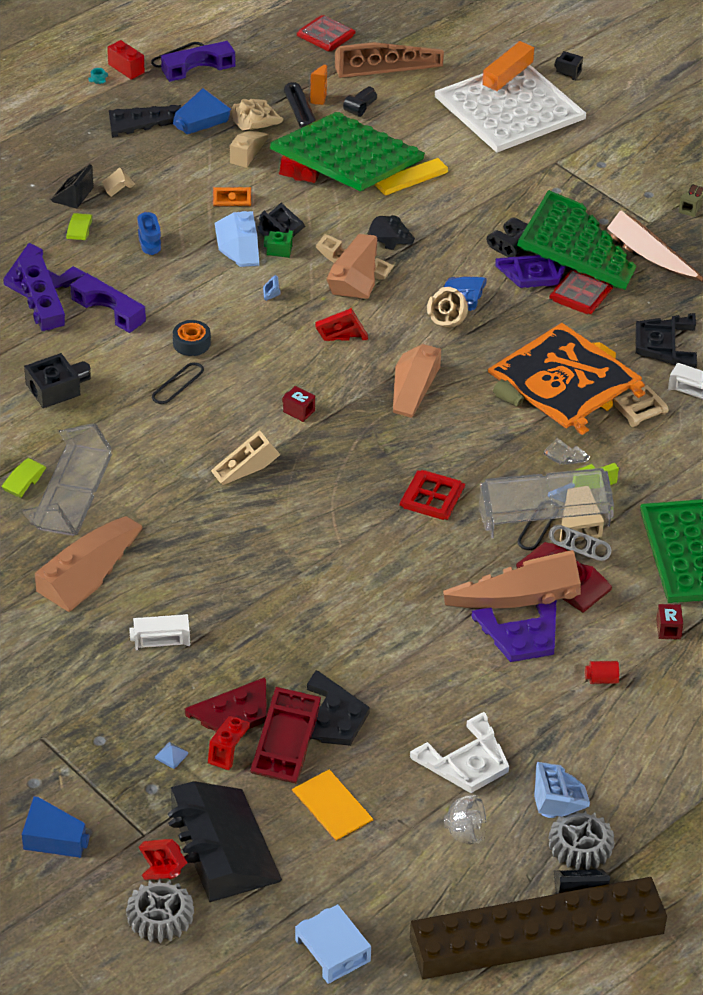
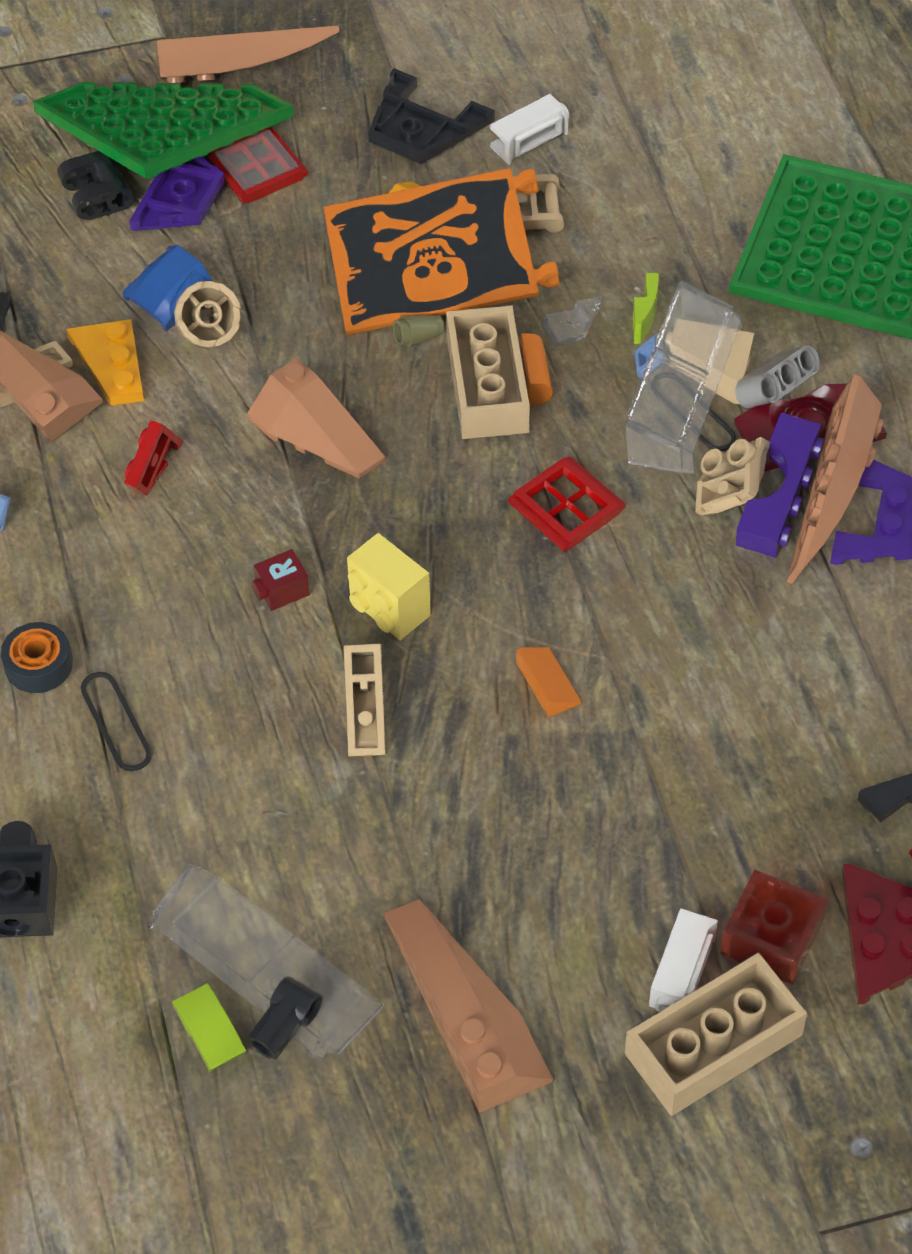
camera: 60 degrees left, 10 degrees up
none -> light orange wing [66,319,144,406]
none -> black piece [247,976,323,1060]
none -> light yellow brick [347,533,431,640]
none -> tan brick [446,306,530,439]
none -> orange slope [516,647,581,717]
none -> orange brick [519,333,553,406]
none -> tan brick [625,953,807,1116]
none -> tan slope [695,437,770,515]
none -> clear red brick [720,869,828,985]
none -> dark purple arch [736,413,825,558]

